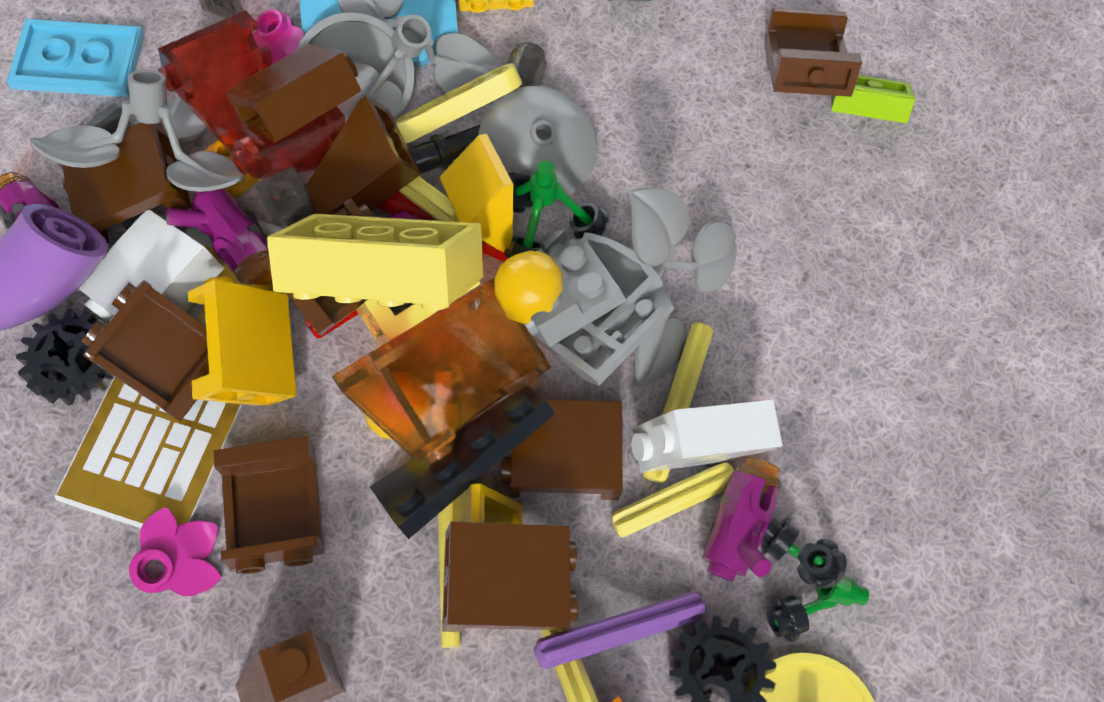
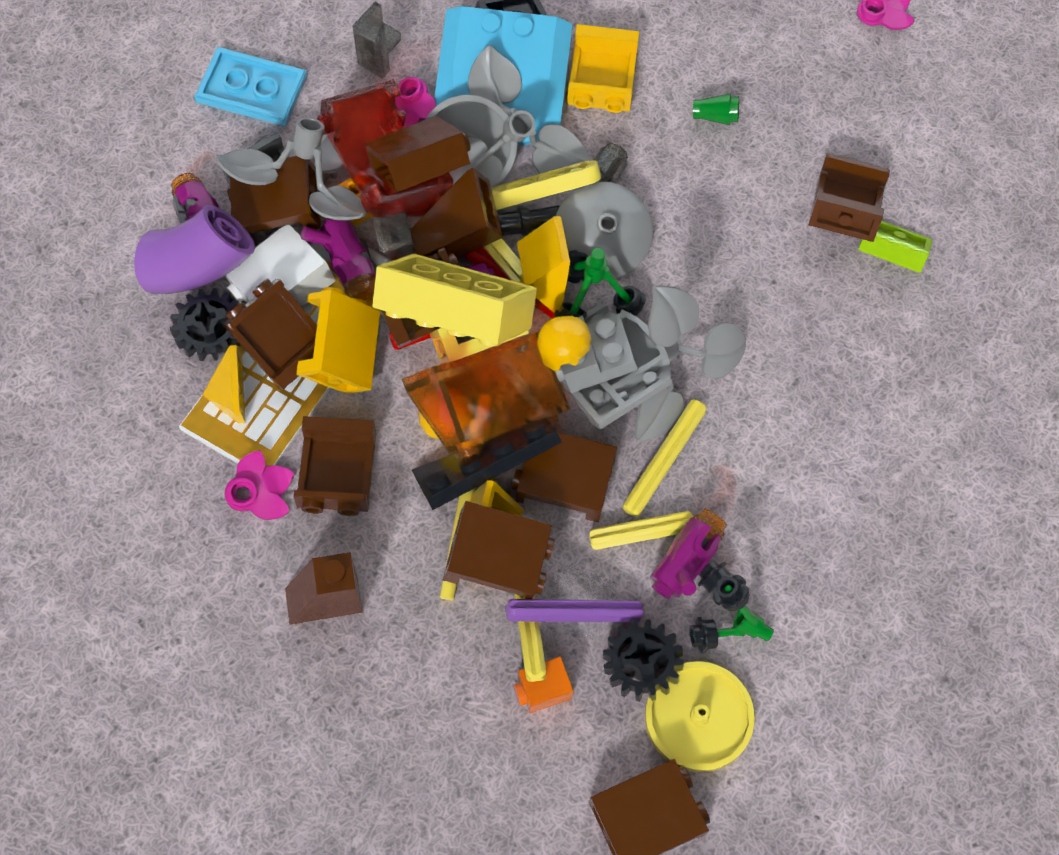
camera: 15 degrees right, 0 degrees up
white brick [631,400,783,473] -> none
none -> yellow slope [202,345,245,424]

